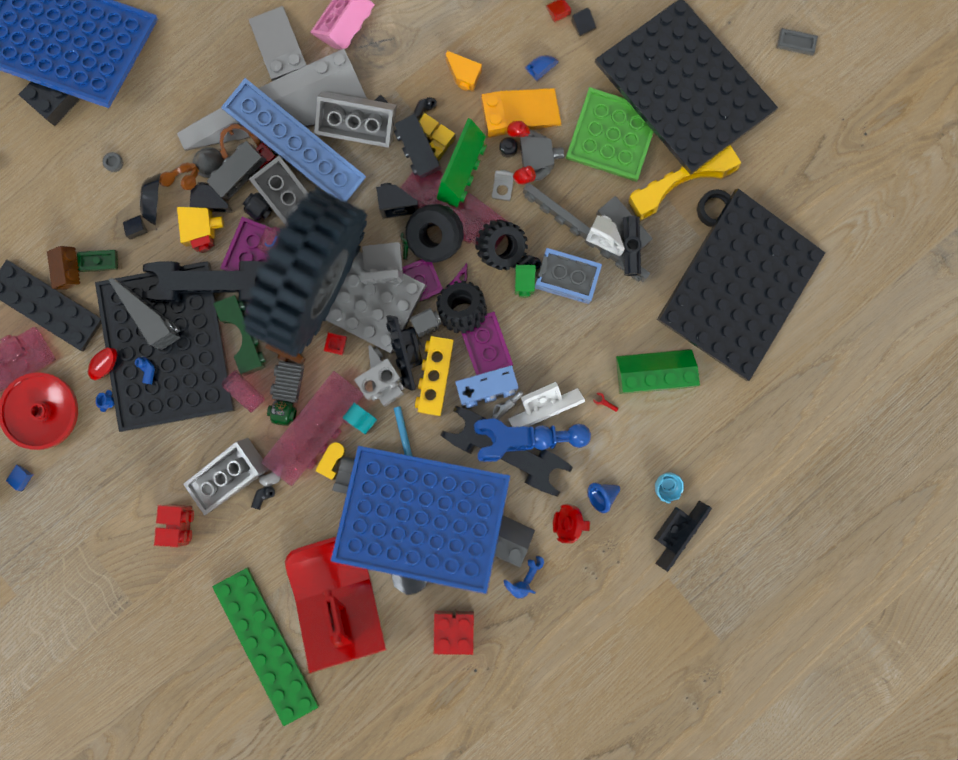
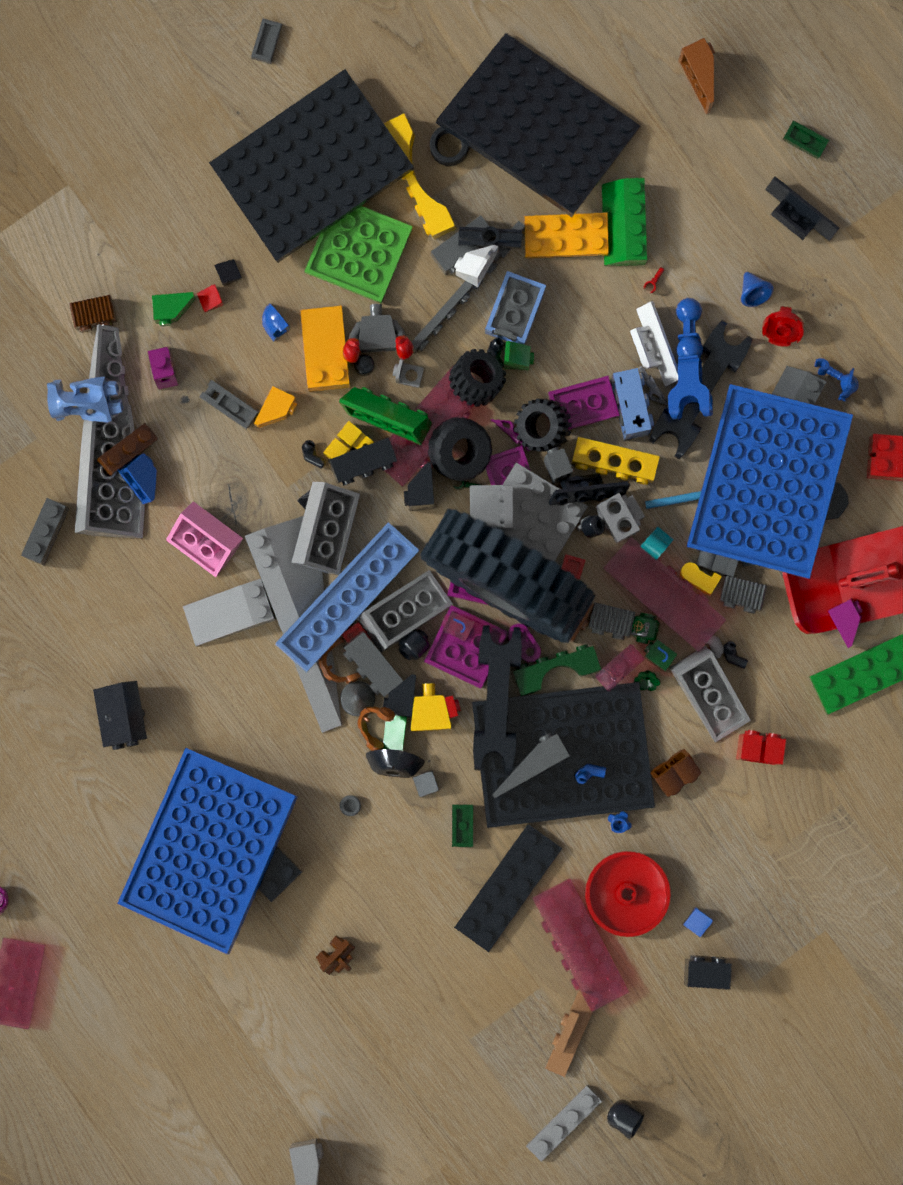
camera: 85 degrees left, 0 degrees up
reddish brown brick [47,246,81,290] -> none
red arm [87,347,117,380] -> none
medium azure hair [655,472,684,503] -> none
none -> dark grey plate [199,380,259,430]
none -> slope [383,716,407,751]
none -> light orange plate [524,213,609,259]
none -> black piece [581,515,605,538]
none -> dark green plant [634,670,661,691]
none -> dark green brick [643,639,678,672]
none -> reddish brown brick [650,749,702,797]
none -> dark orange slope [679,38,715,114]
none -> dark grey brick [719,576,767,614]
none -> dark green plate [782,120,829,160]
none -> magenta slope [828,598,863,648]

